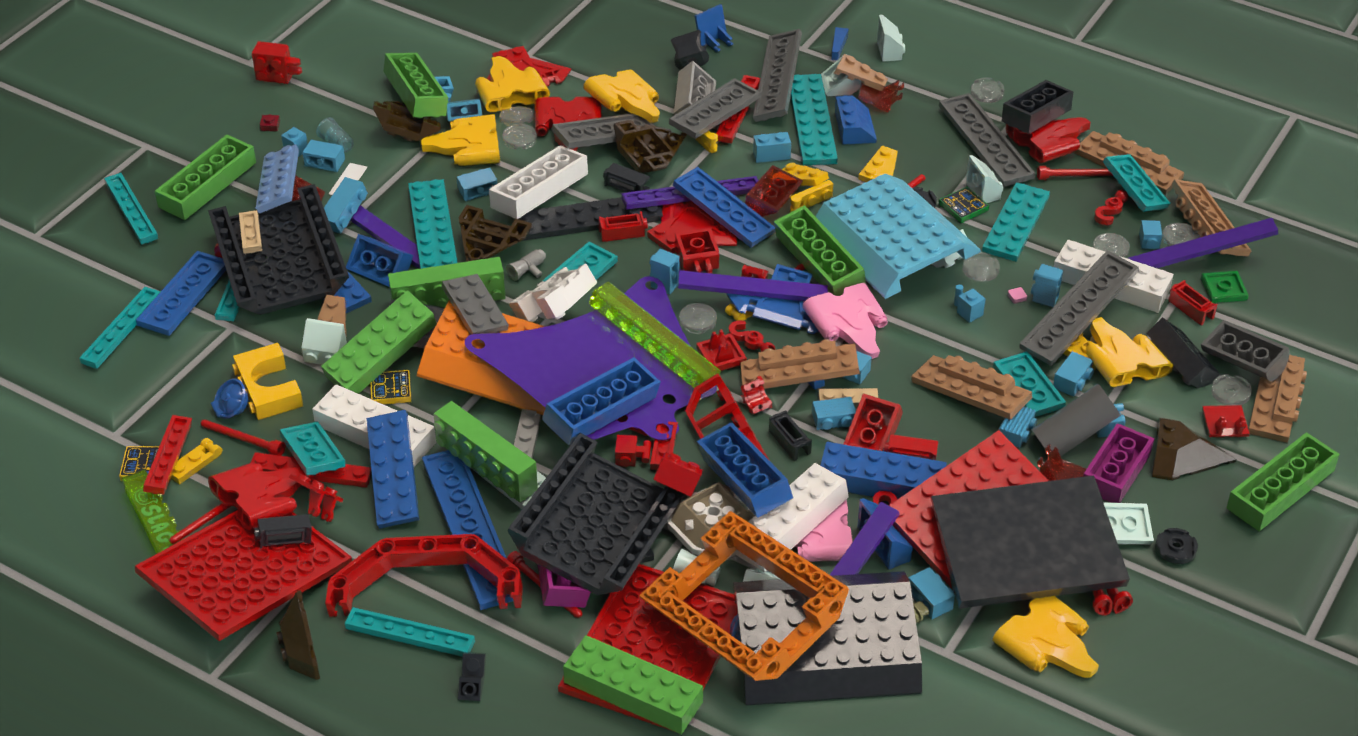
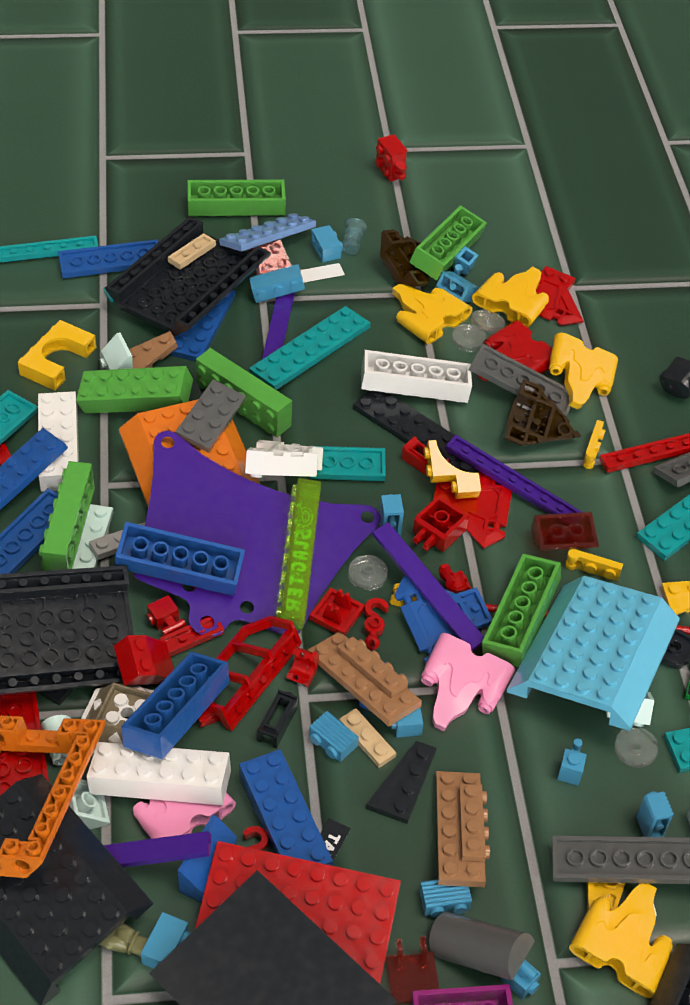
camera: 50 degrees right, 5 degrees up
teal plate [104,173,158,245] -> none
blue piece [211,379,248,419] -> none
dark red plate [260,114,280,131] -> none
dark azure brick [281,127,308,157] -> none
blue slope [346,234,414,286] -> none
tile [371,370,411,404] -> none
dark azure brick [456,168,497,201] -> none
dark brown wedge [459,205,532,262] -> none
light grey piece [506,249,546,281] -> none
black window [603,163,650,193] -> none
dark grey plate [669,78,761,139] -> none
blue plate [673,167,775,248] -> none
light grey slope [674,61,716,115] -> none
dark azure brick [753,132,791,163] -> none
yellow wing [767,163,829,186] -> none
red slope [843,393,903,451] -> none
red window [884,434,938,460] -> none
teal plate [993,352,1066,417] -> none
bright pink piece [1008,287,1027,304] -> none
dark azure brick [1053,351,1094,397] -> none
none -> black wing [366,741,437,824]
none -> arch [424,440,481,499]

